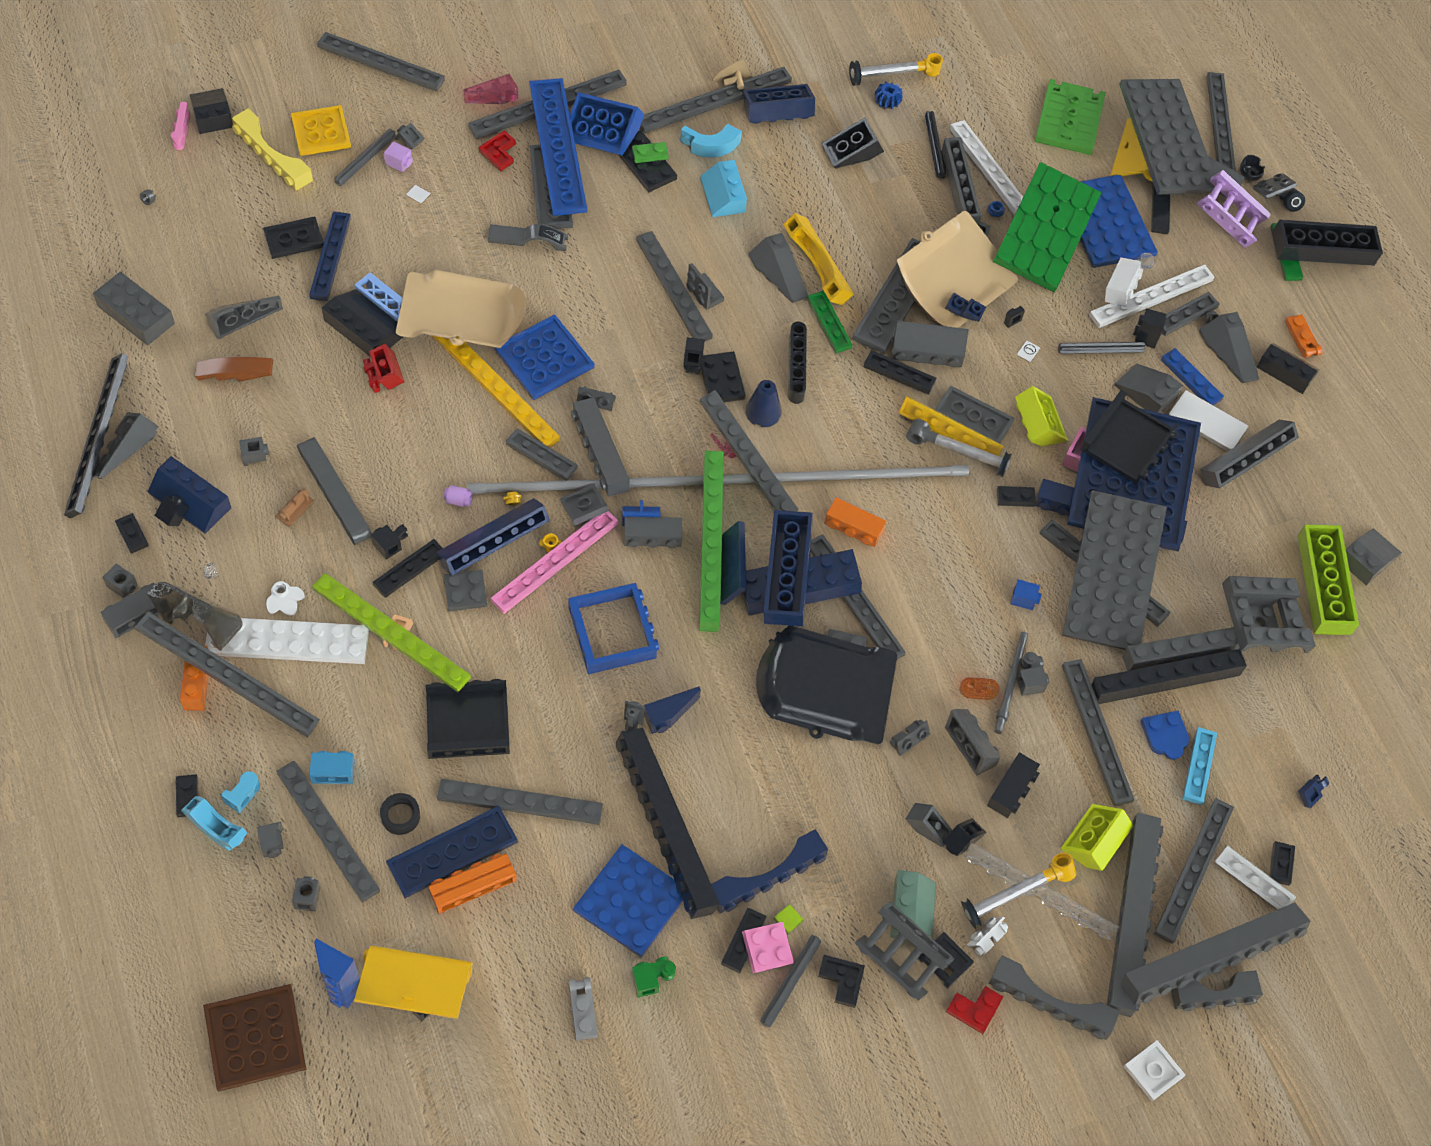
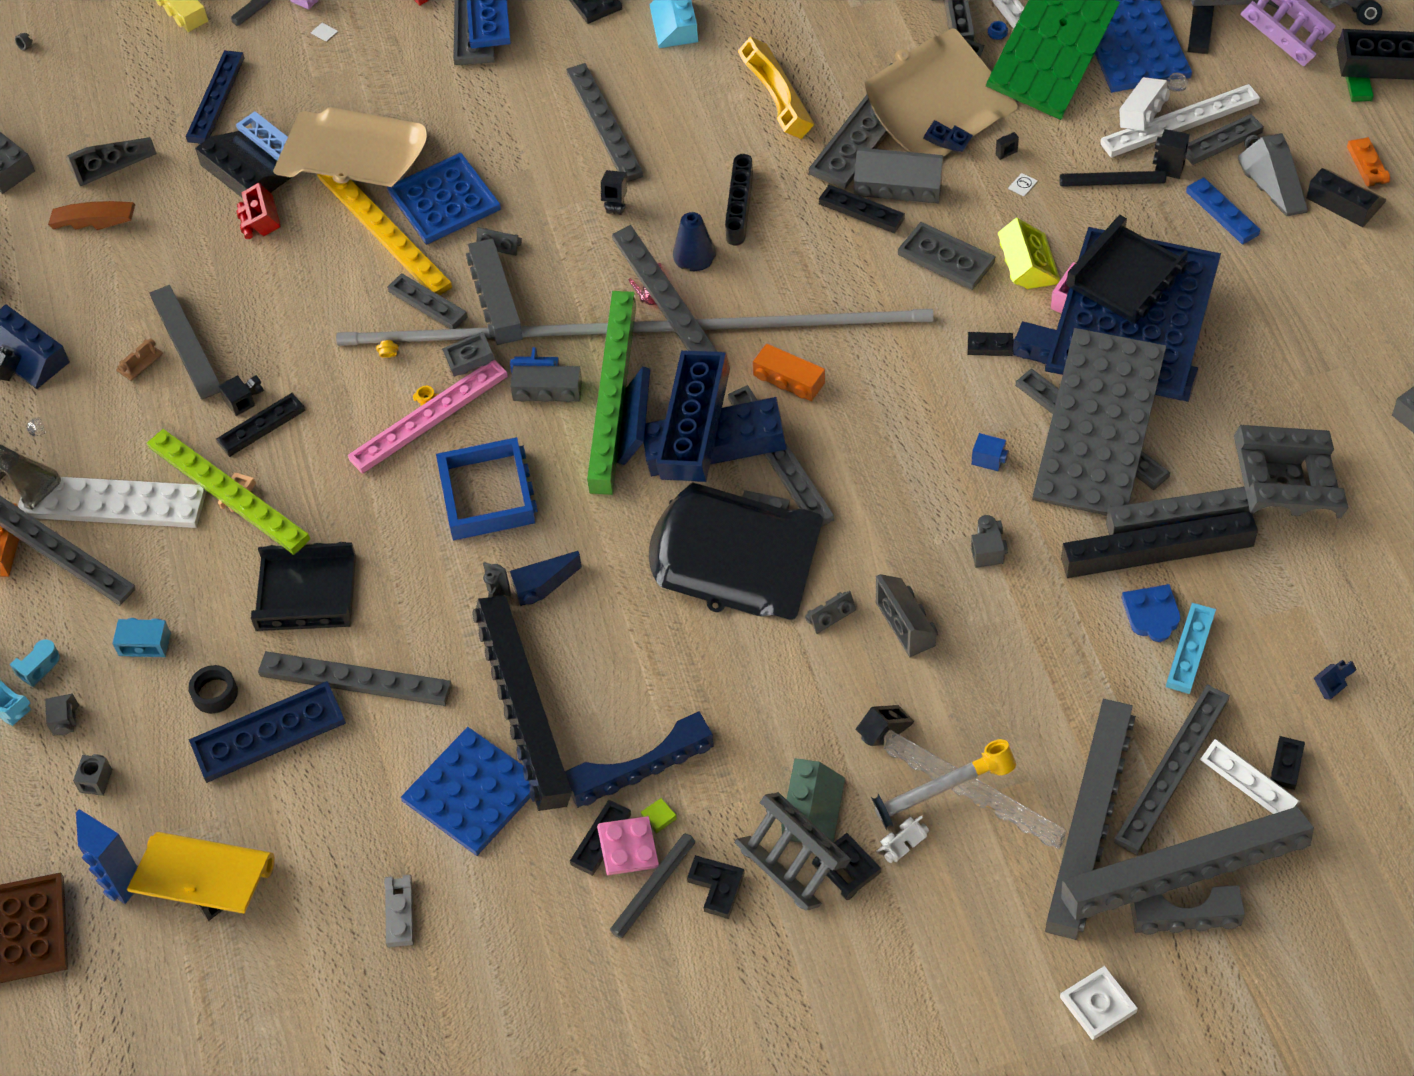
camera: 15 degrees right, 5 degrees down
dark grey brick [239,437,269,466] -> none
black plate [263,216,324,259] -> none
white plate [266,581,305,616] -> none
dark grey plate [276,761,380,903] -> none
orange brick [428,853,517,914] -> none
dark blue brick [436,498,550,576] -> none
lavender brick [443,485,473,507] -> none
dark grey plate [444,570,487,612] -> none
dark grey piece [488,224,568,251] -> none
green brick [632,956,676,998] -> none
dark grey bracket [686,263,724,310] -> none
black plate [701,351,746,402] -> none
dark grey wedge [748,233,808,303] -> none
green plate [807,290,853,354] -> none
yellow plate [898,396,1004,456] -> none
dark grey slope [905,803,952,847] -> none
piece [906,419,1012,478] -> none
red plate [946,986,1004,1034] -> none
clear orange plate [959,677,1000,700] -> none
black brick [987,752,1040,818] -> none
dark grey arch [989,955,1120,1040] -> none
dark grey bar [994,632,1028,734] -> none
neon yellow slope [1061,804,1134,871] -> none
dark grey plate [1062,659,1135,807] -> none
dark grey slope [1114,364,1183,413] -> none
white tile [1169,390,1248,452] -> none
dark grey brick [1200,419,1299,488] -> none
lime brick [1298,524,1359,635] -> none

